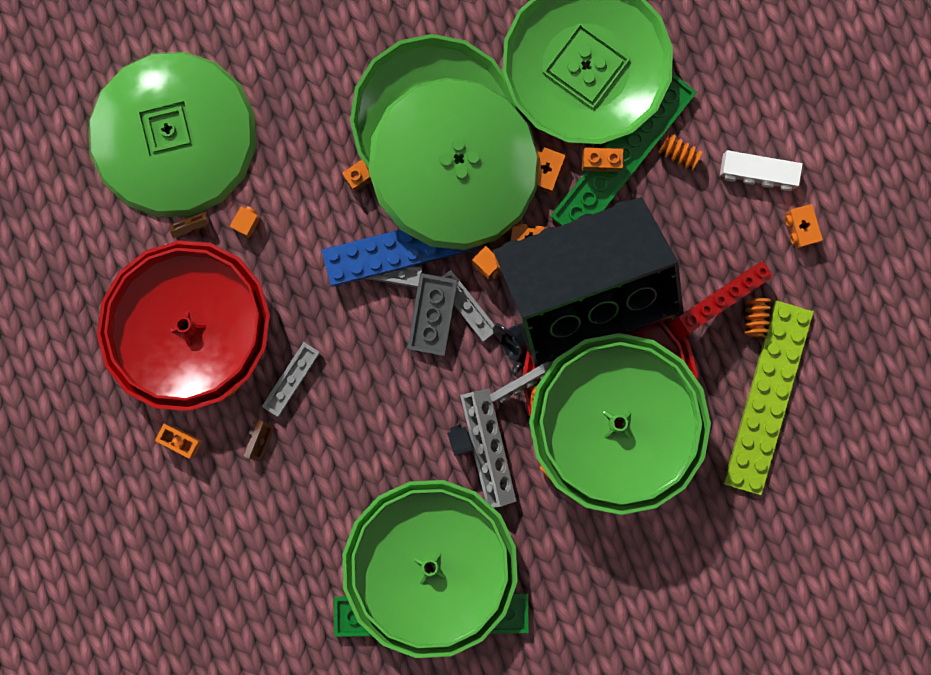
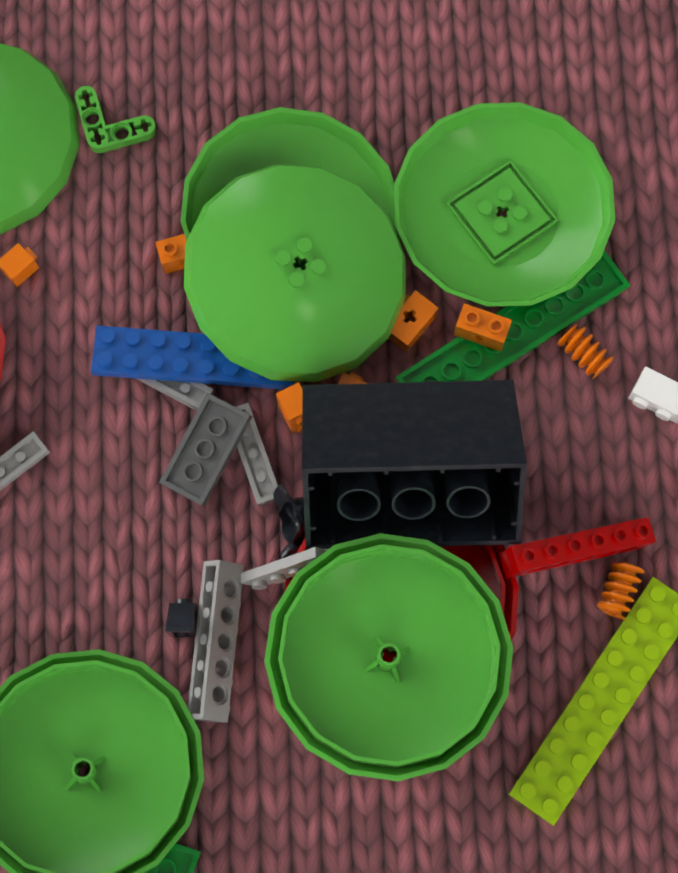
camera: 25 degrees right, 10 degrees down
none -> bright green beam [75,86,157,153]

